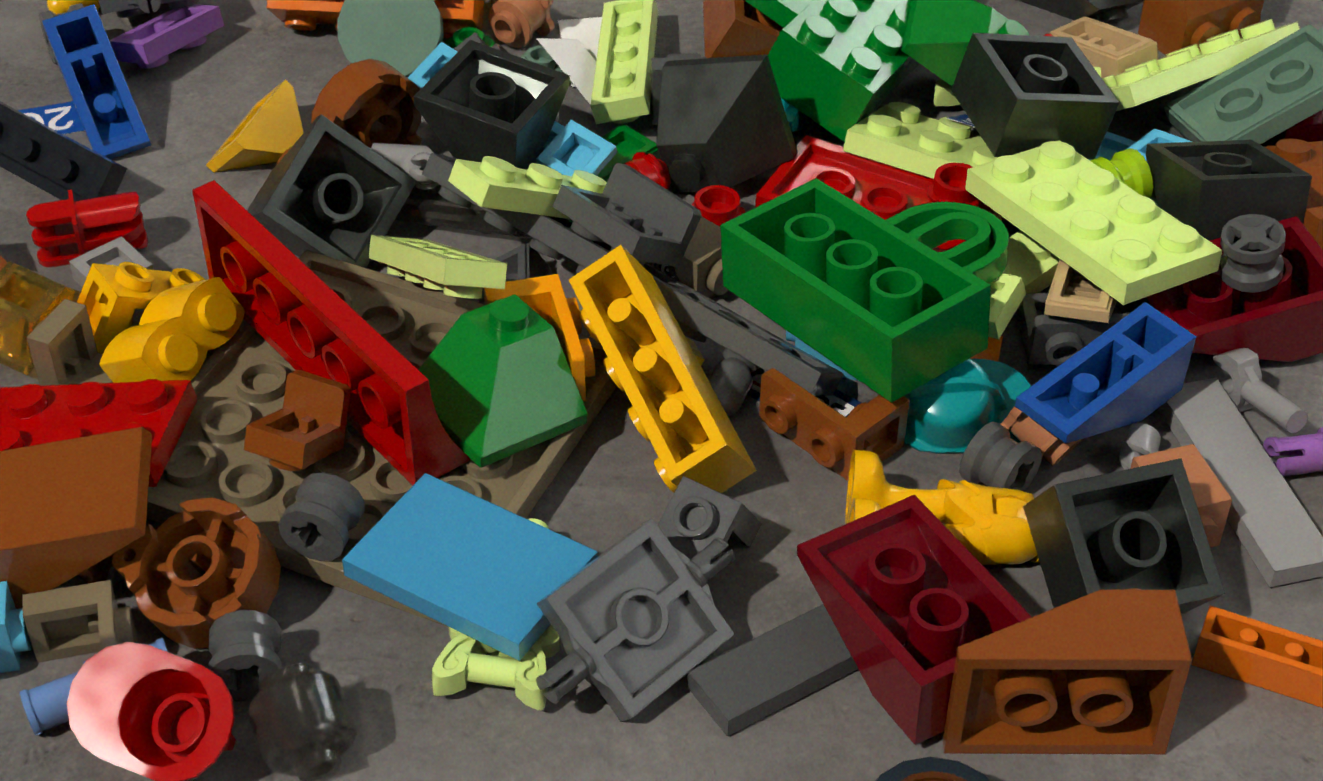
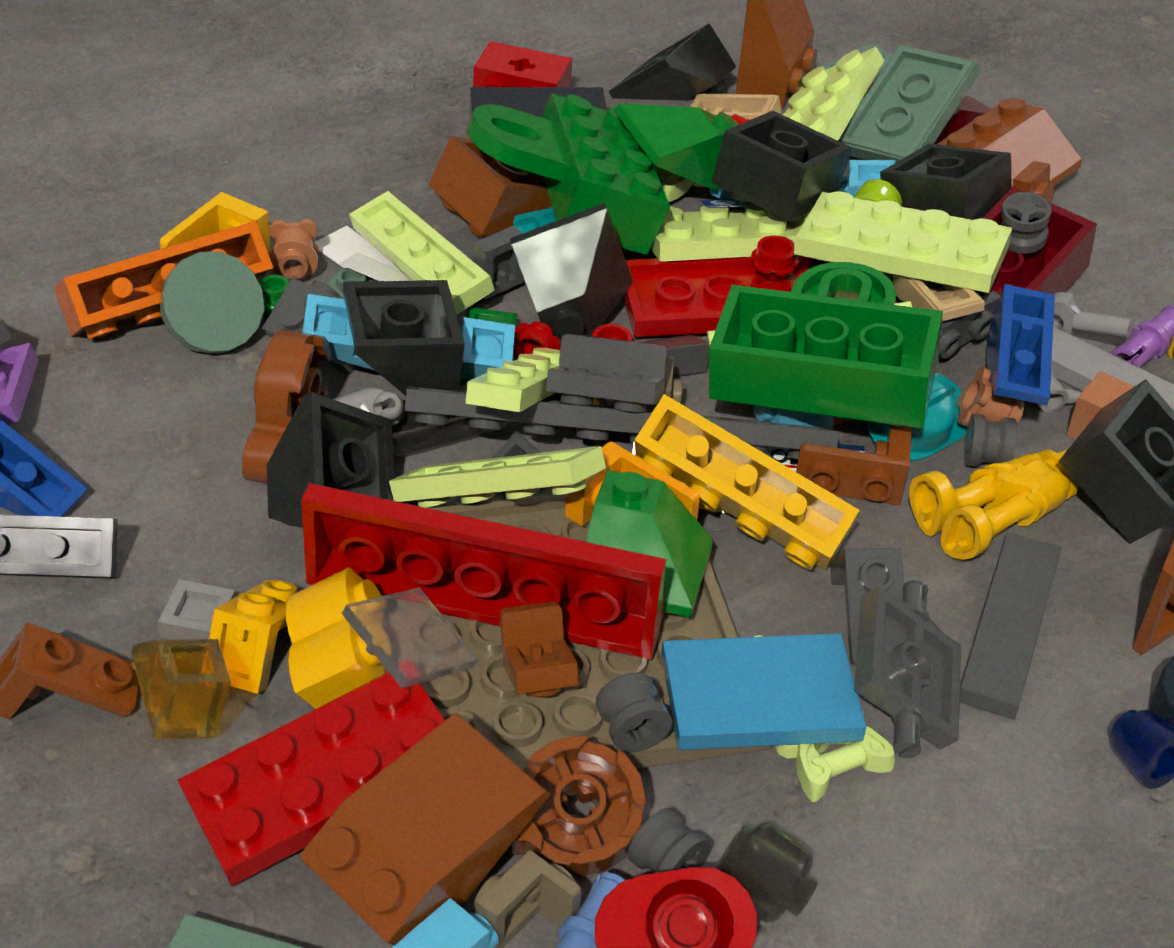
camera: 40 degrees left, 0 degrees up
red arm [26,189,148,268] -> none
dark tan bracket [27,299,113,386] -> none
yellow slope [206,79,304,173] -> none
dark red slope [797,494,1032,745] -> none
none -> clear piece [341,588,479,688]

